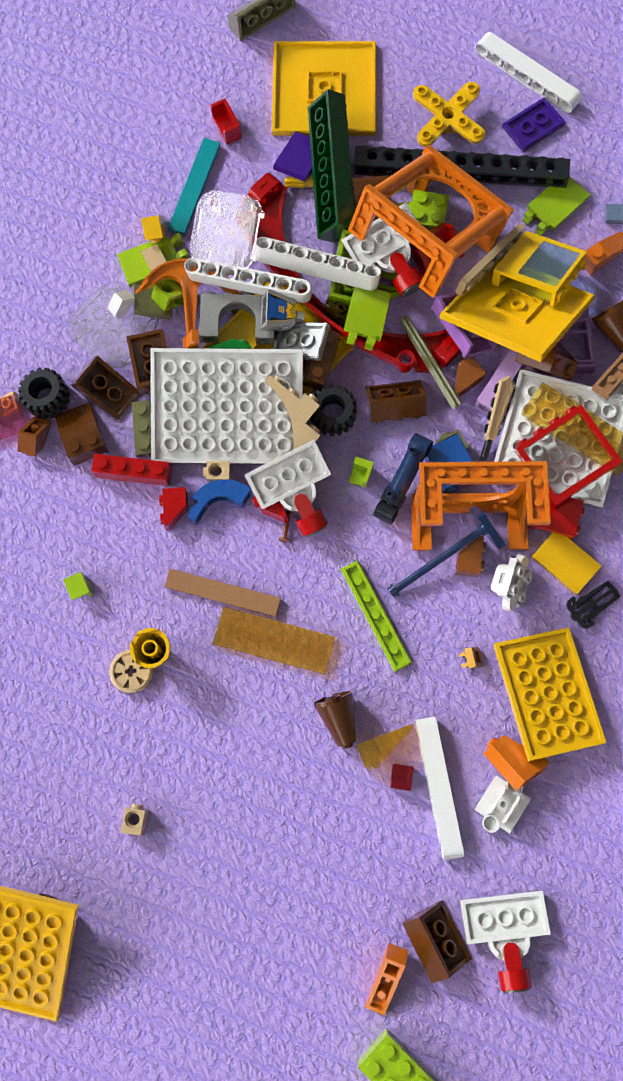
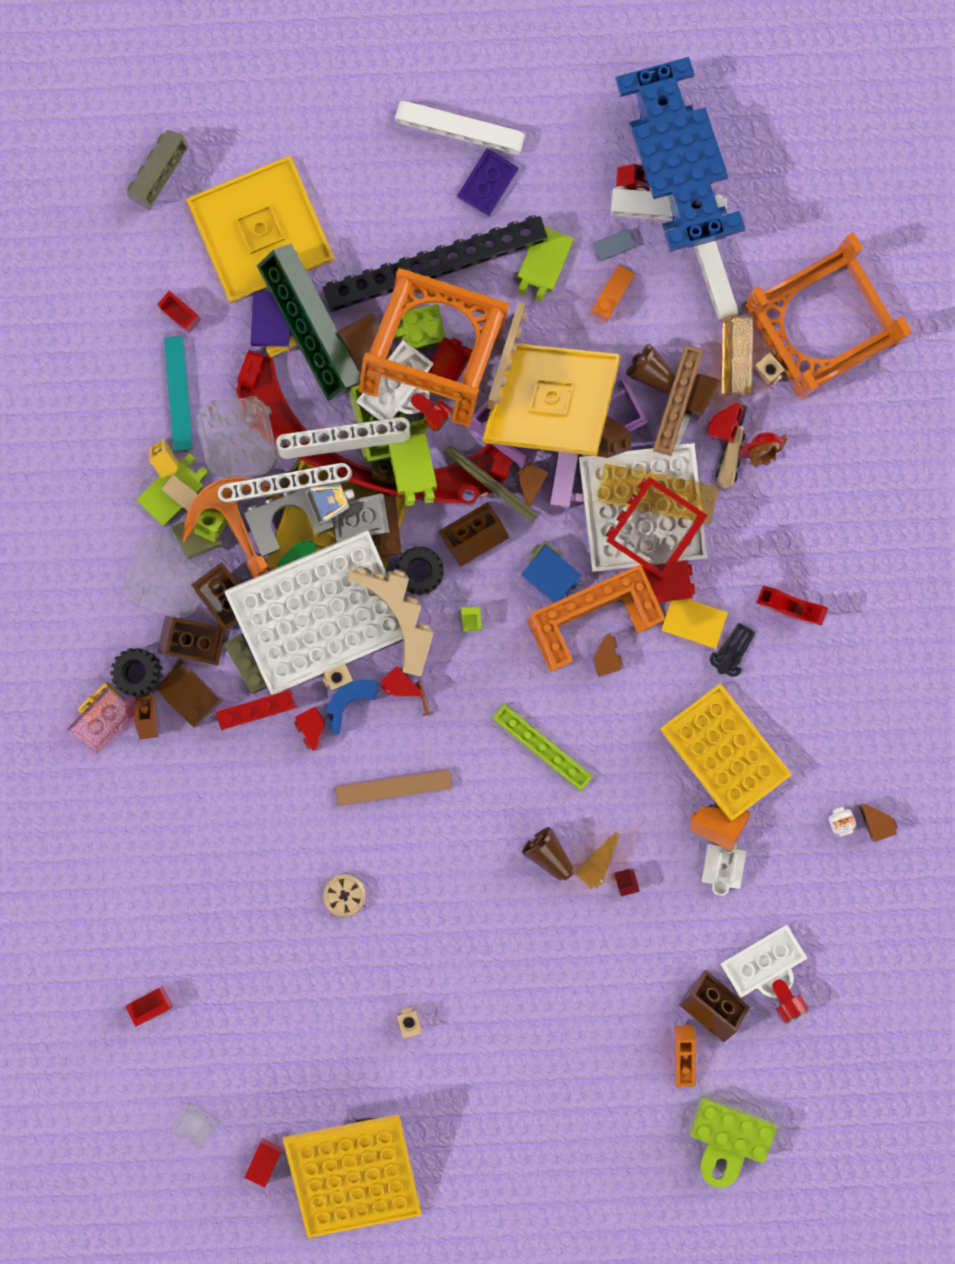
camera: 30 degrees left, 10 degrees up
lime panel [63,572,93,600] -> none
white piece [108,290,135,318] -> none
yellow cone [130,628,171,669] -> none
clear yellow tile [212,607,335,675] -> none
white plate [244,440,331,537] -> none
dark blue piece [373,433,434,525] -> none
dark blue tile [387,505,505,597] -> none
yellow piece [413,82,485,147] -> none
white beam [415,716,464,861] -> none
tile [459,647,483,668] -> none
tan sword [480,376,515,461] -> none
white piece [491,554,532,611] -> none
panel [492,231,587,306] -> none

